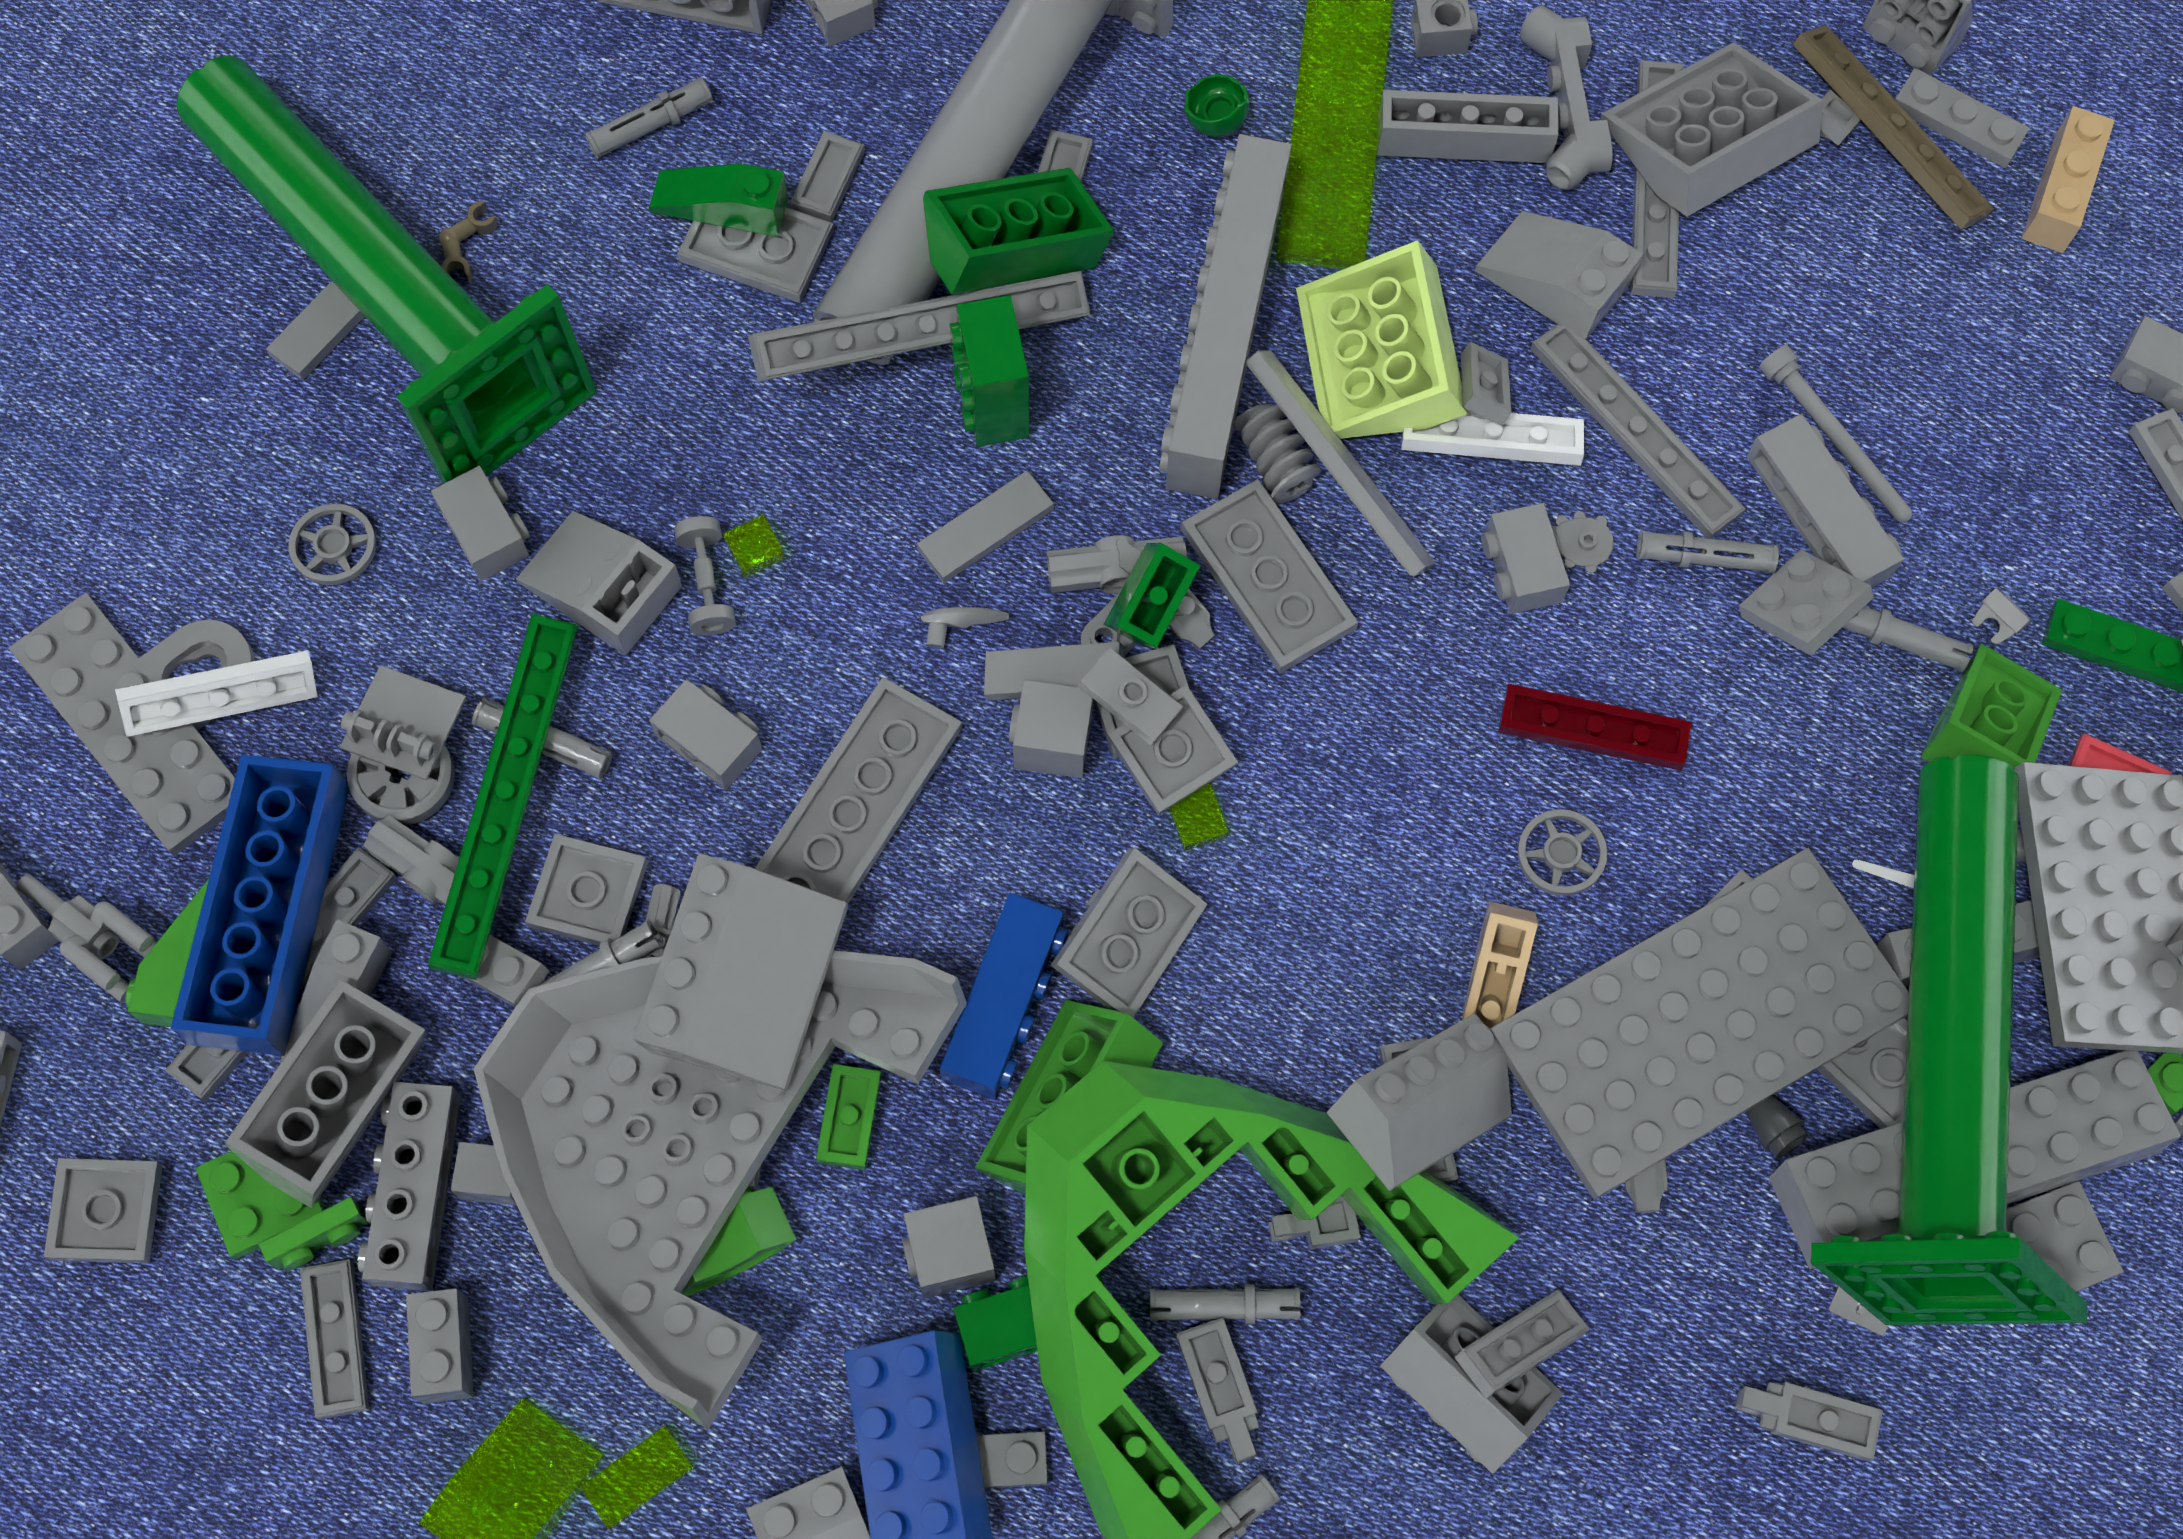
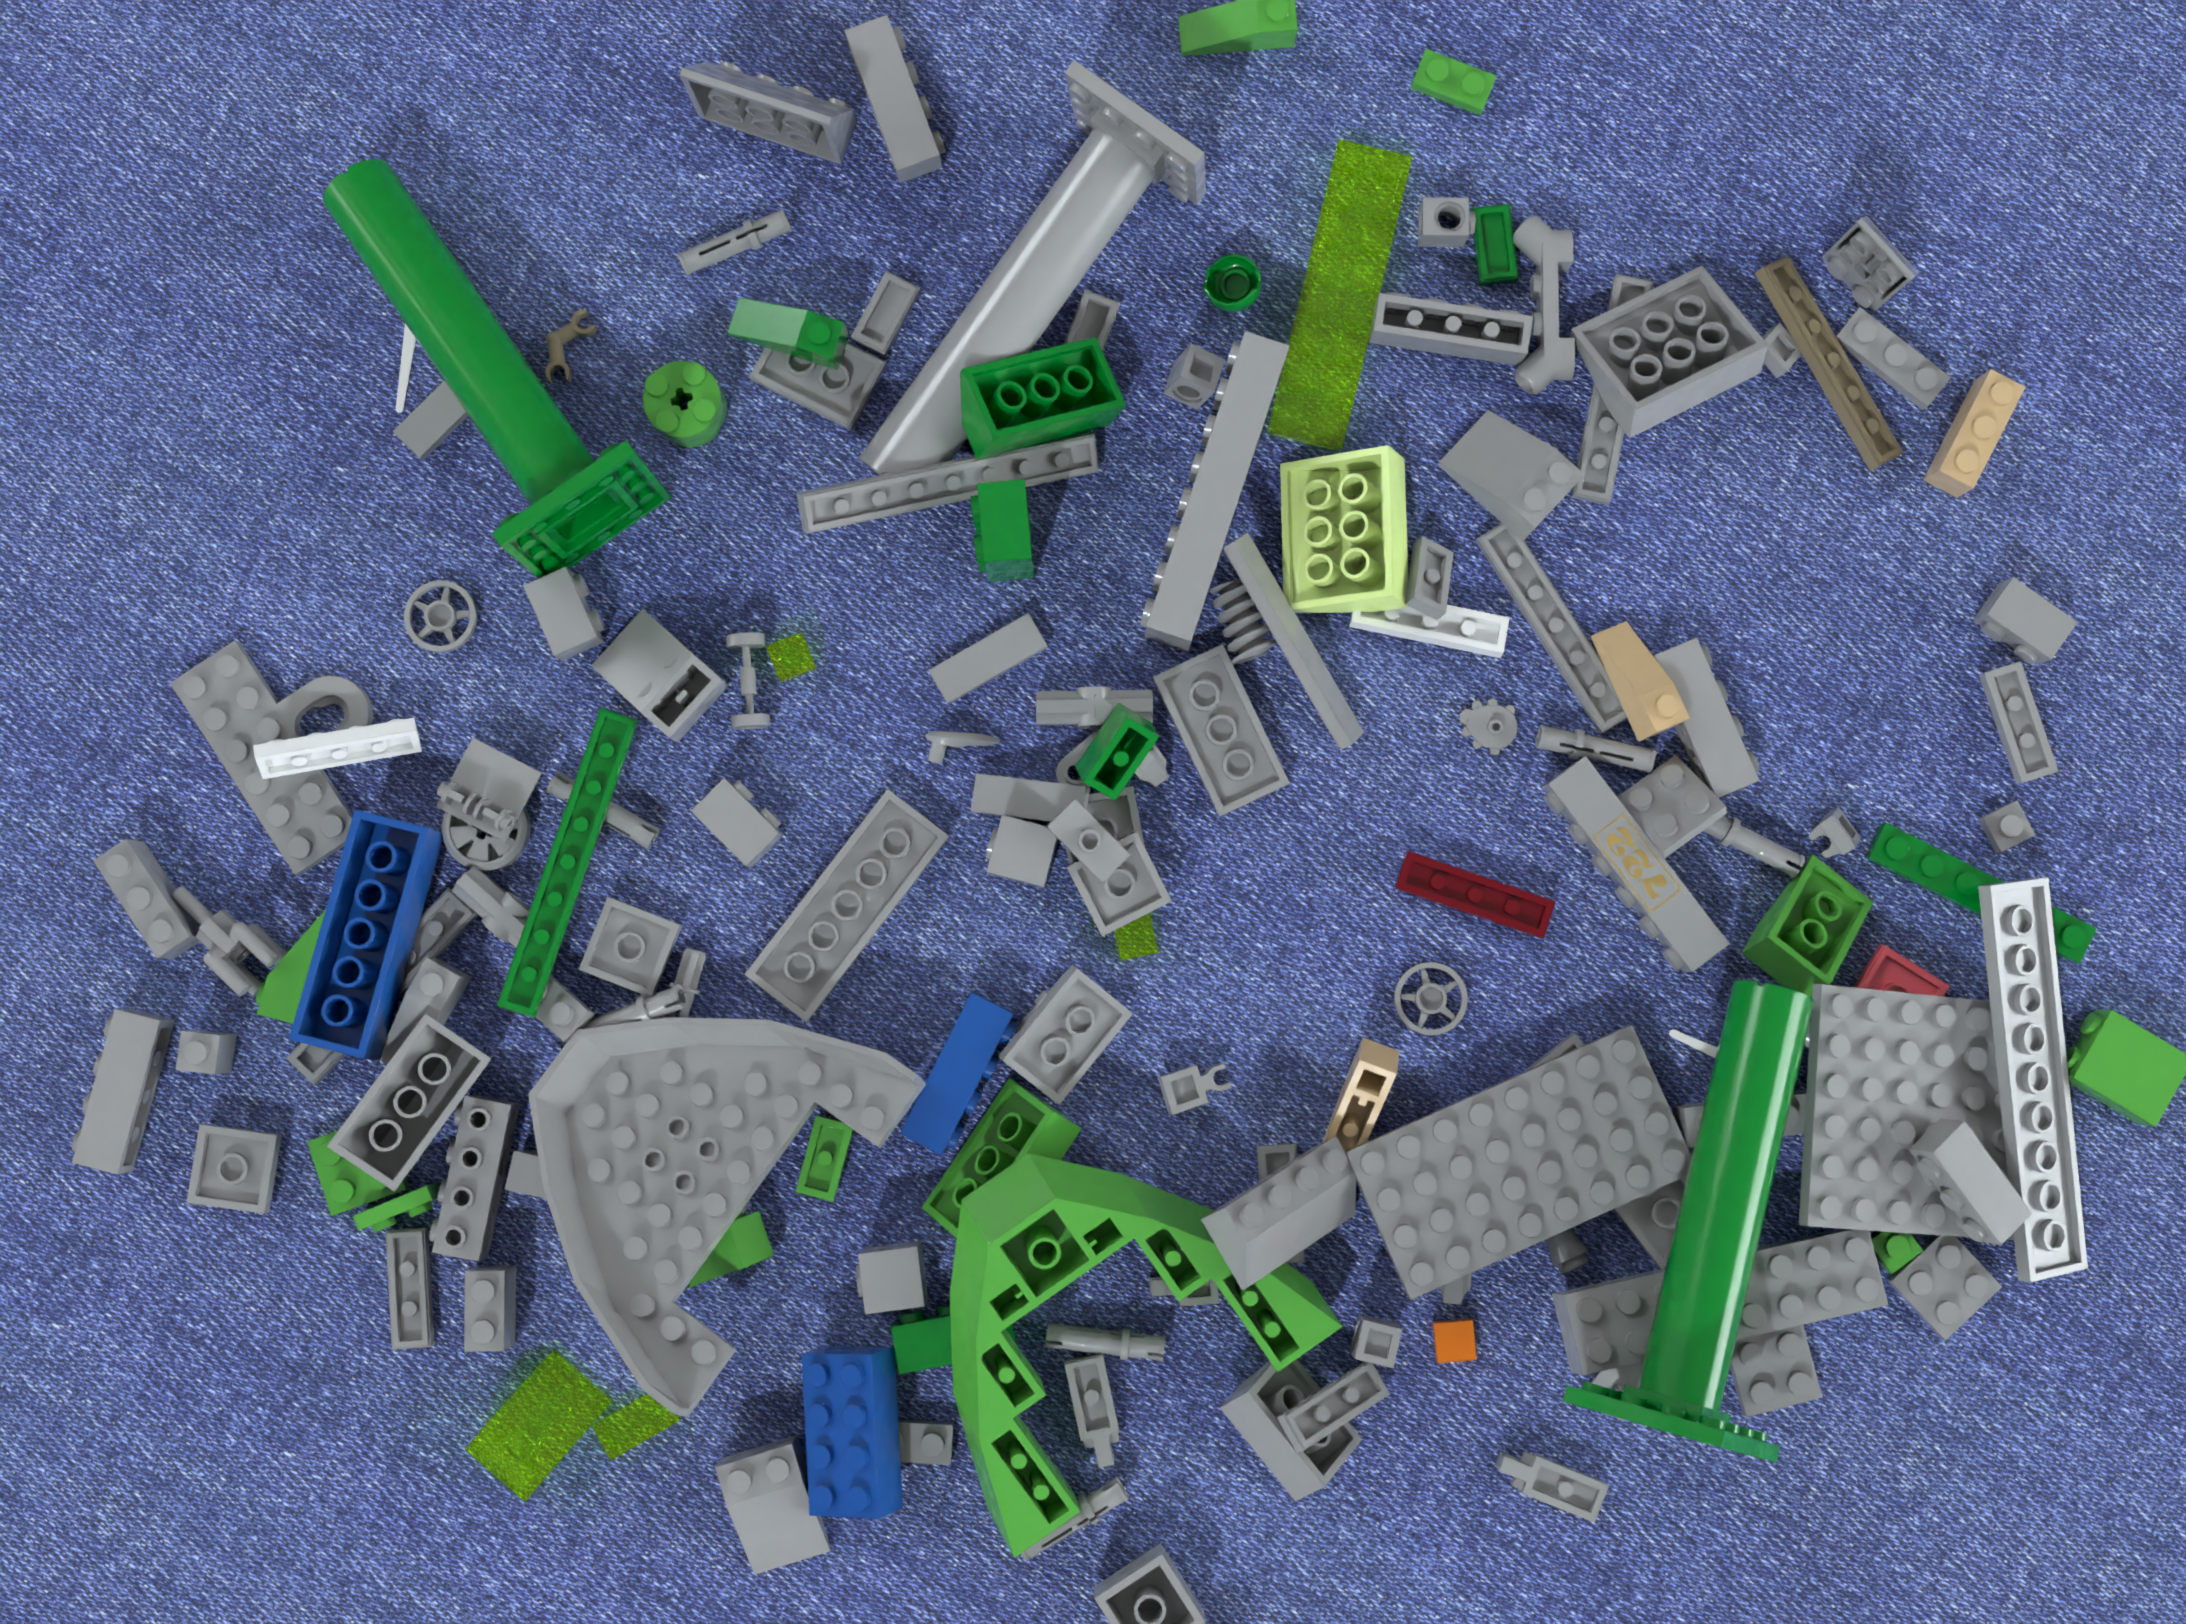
camera: 10 degrees right, 15 degrees up
light grey slope [633,853,849,1091] -> none
light grey brick [1481,503,1570,614] -> none
light grey piece [1759,344,1912,523] -> none
none -> light grey brick [176,1030,237,1075]
none -> white sticker [396,324,416,413]
none -> bright green brick [643,361,728,448]
none -> light grey plate [1157,1063,1232,1115]
none -> light grey brick [1163,344,1225,409]
none -> light grey brick [1349,1313,1402,1368]
none -> orange tile [1432,1318,1477,1363]
none -> green tile [1471,204,1519,286]
none -> light grey brick [1542,756,1730,972]
none -> tan slope [1590,621,1690,742]

